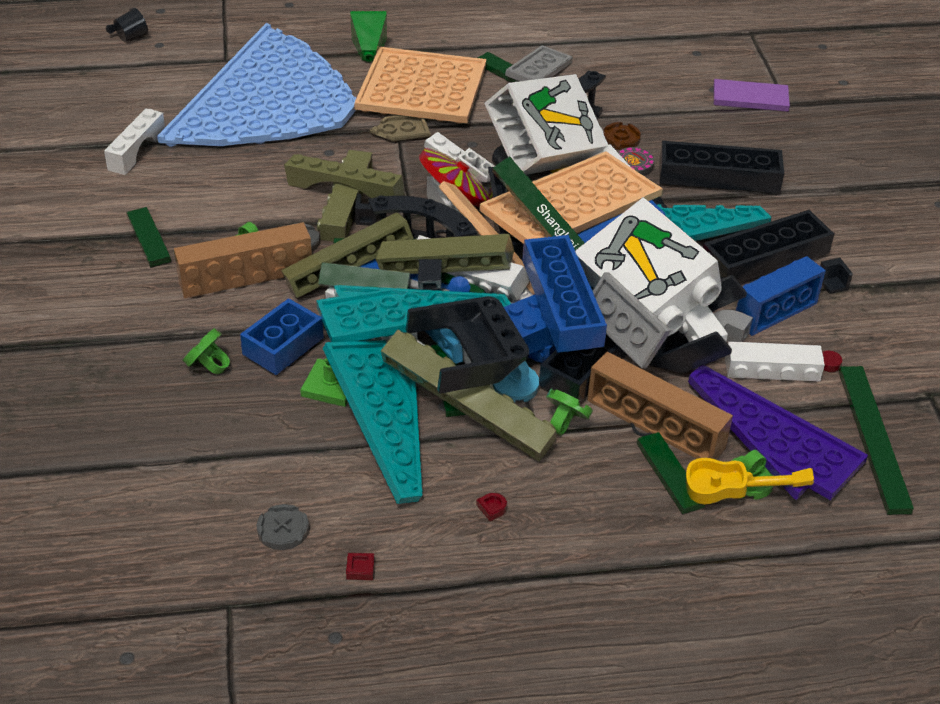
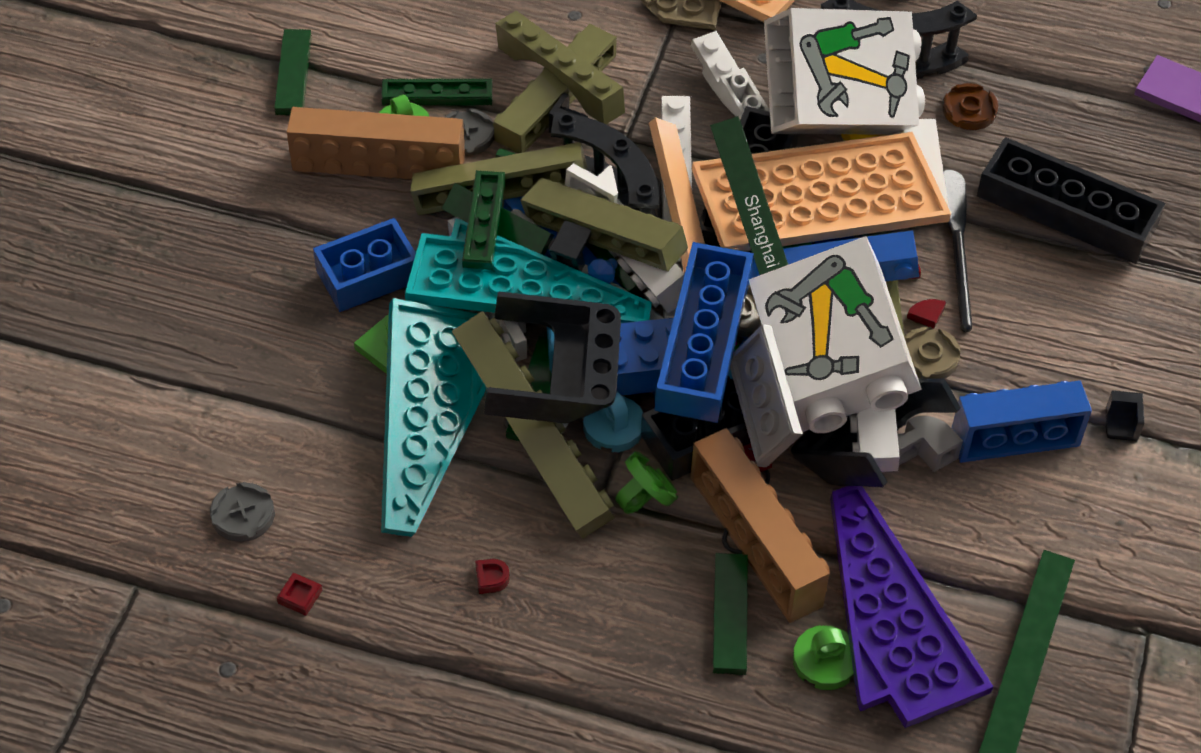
camera: 25 degrees right, 10 degrees up
bright green tile [182,328,230,374] -> none
dish [419,148,490,207] -> none
dark grey tile [618,147,655,175] -> none
teal wing [657,205,772,241] -> none
yellow piece [686,458,814,504] -> none
black brick [703,210,835,283] -> none
white brick [725,342,825,381] -> none
dark red tile [822,350,843,372] -> none
none -> dark green tile [381,79,493,106]
none -> dark green tile [462,170,505,270]
none -> white slope [565,163,618,203]

